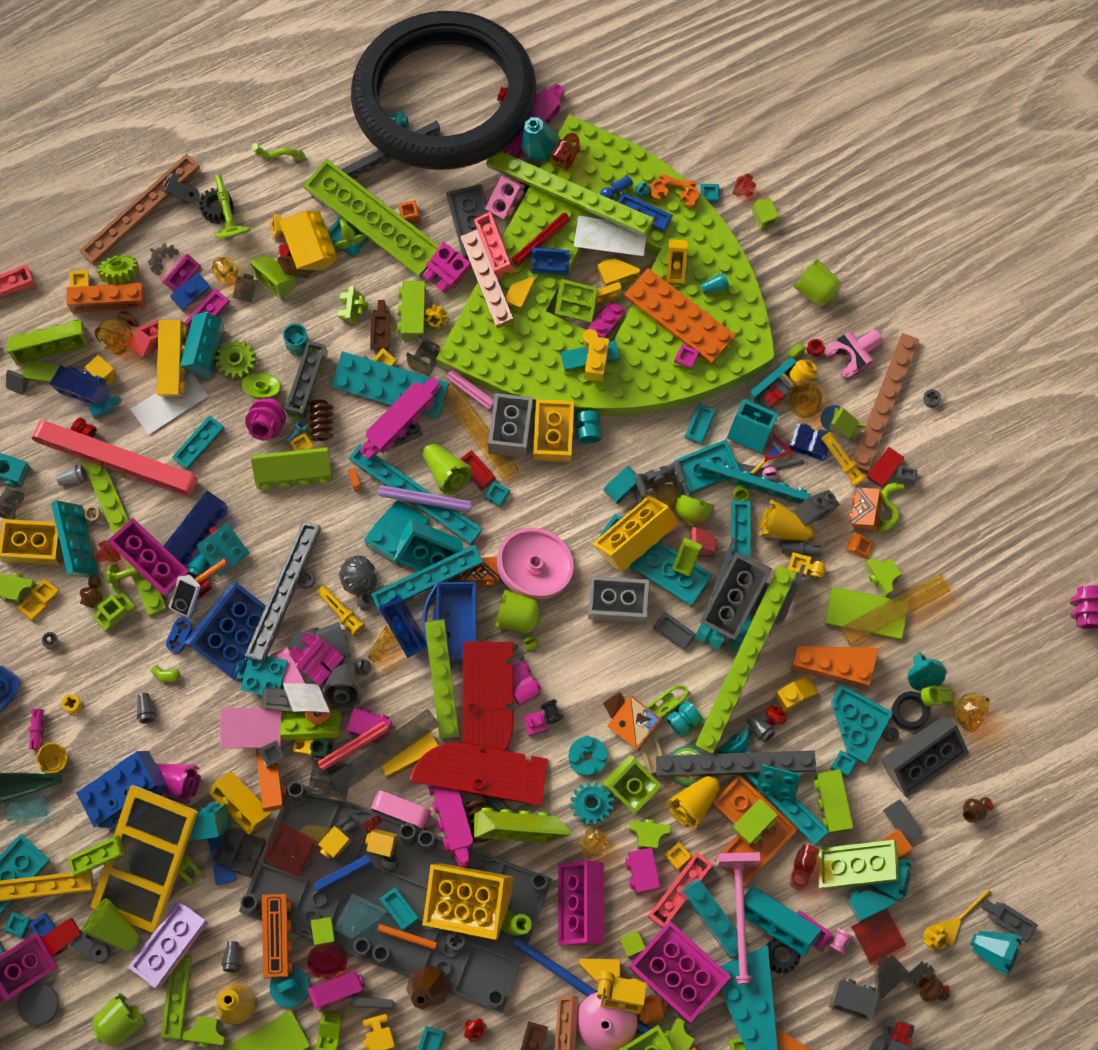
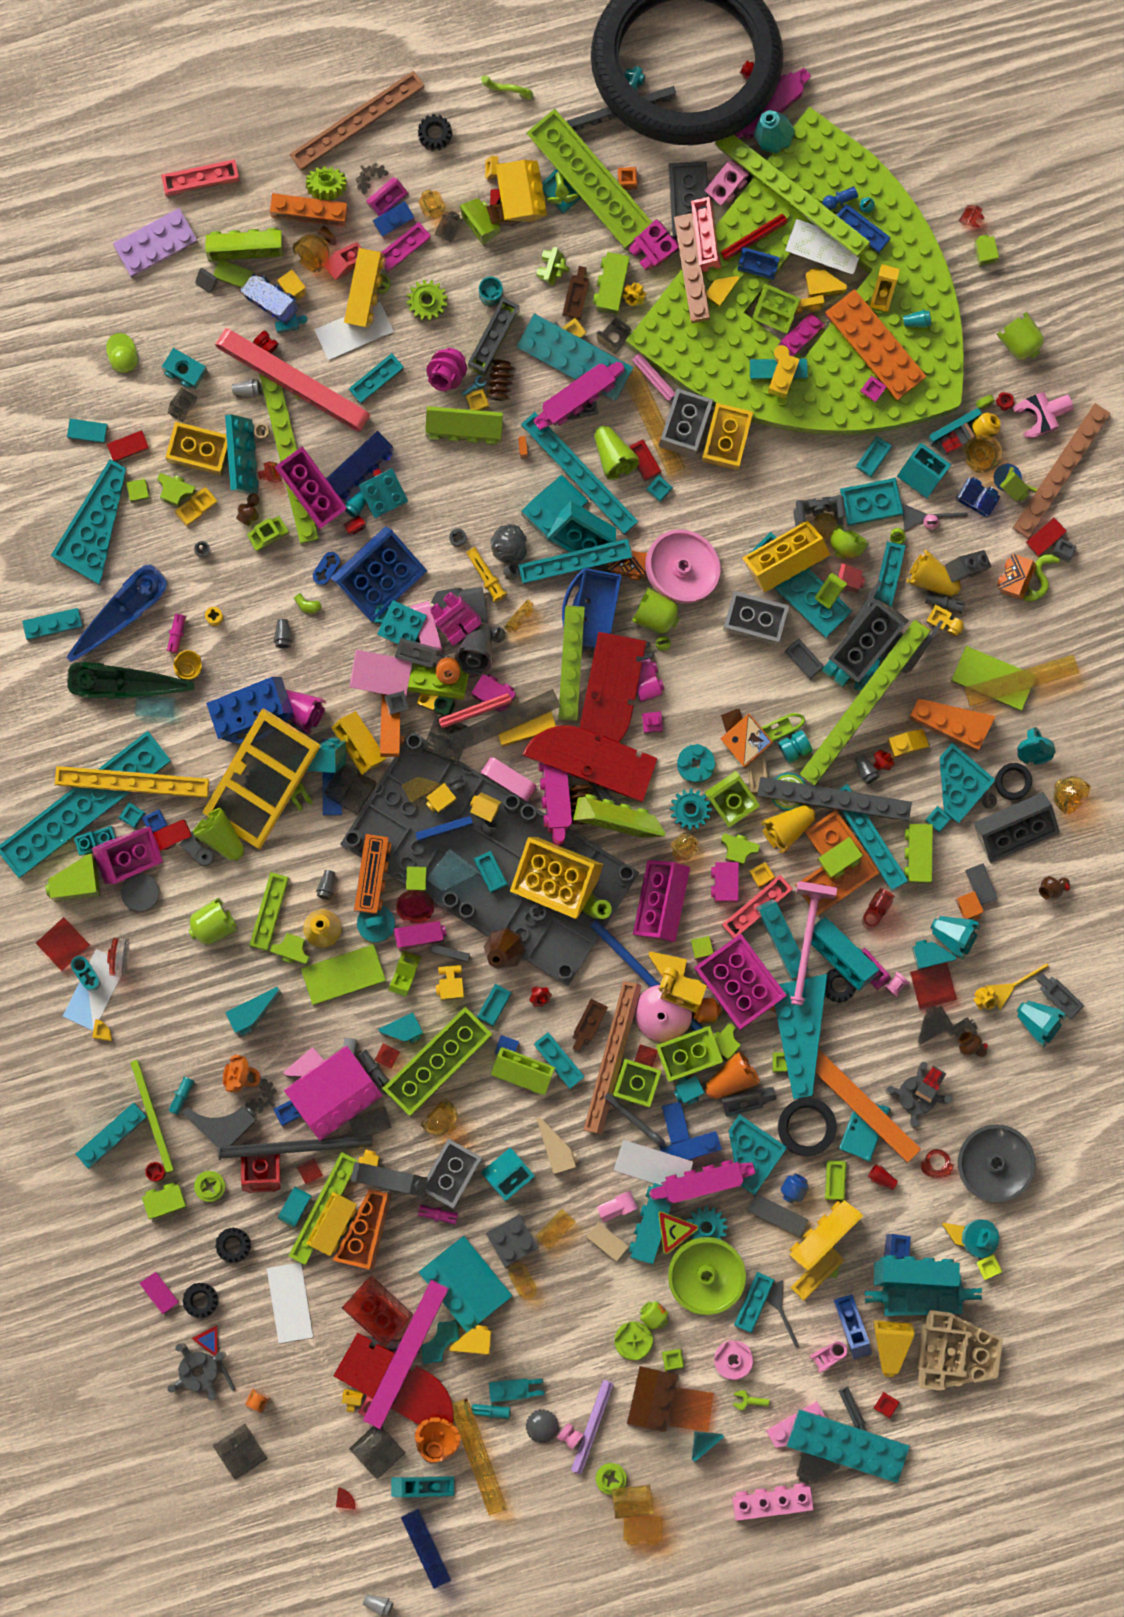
camera: 10 degrees right, 10 degrees up
lime tile [68,836,125,877] -> none
yellow plate [69,270,90,287] -> none
lime plant [105,563,139,594] -> none
lavender plate [128,901,208,990] -> none
dark grey leg [162,174,199,203] -> none
slope [169,575,201,618] -> none
teal slope [180,312,224,381] -> none
orange bar [194,558,229,585] -> none
lime dish [214,175,251,238] -> none
lime dish [242,373,280,399] -> none
tile [245,521,322,663] -> none
clear red tile [263,822,317,877] -> none
white sticker [283,683,329,712] -> none
clear red tile [361,815,383,833] -> none
orange bar [377,924,437,950] -> none
lavender axle [378,485,472,512] -> none
clear blue brick [378,595,427,658] -> none
black bush [540,699,564,725] -> none
clear red piece [550,133,580,171] -> none
teal wheel [575,411,602,444] -> none
teal beam [603,466,637,504] -> none
orange helmet [651,174,699,209] -> none
teal plate [697,459,812,504] -> none
teal tile [700,184,719,203] -> none
teal plate [716,725,751,754] -> none
piece [738,433,794,486] -> none
teal hinge [756,764,801,801] -> none
lime plate [818,840,899,890] -> none
yellow pin [821,432,866,486] -> none
dark grey brick [828,978,880,1020] -> none
orange slope [846,533,874,559] -> none
lime brick [864,557,902,597] -> none
lime piece [921,686,954,707] -> none
dark grey bush [923,389,941,408] -> none

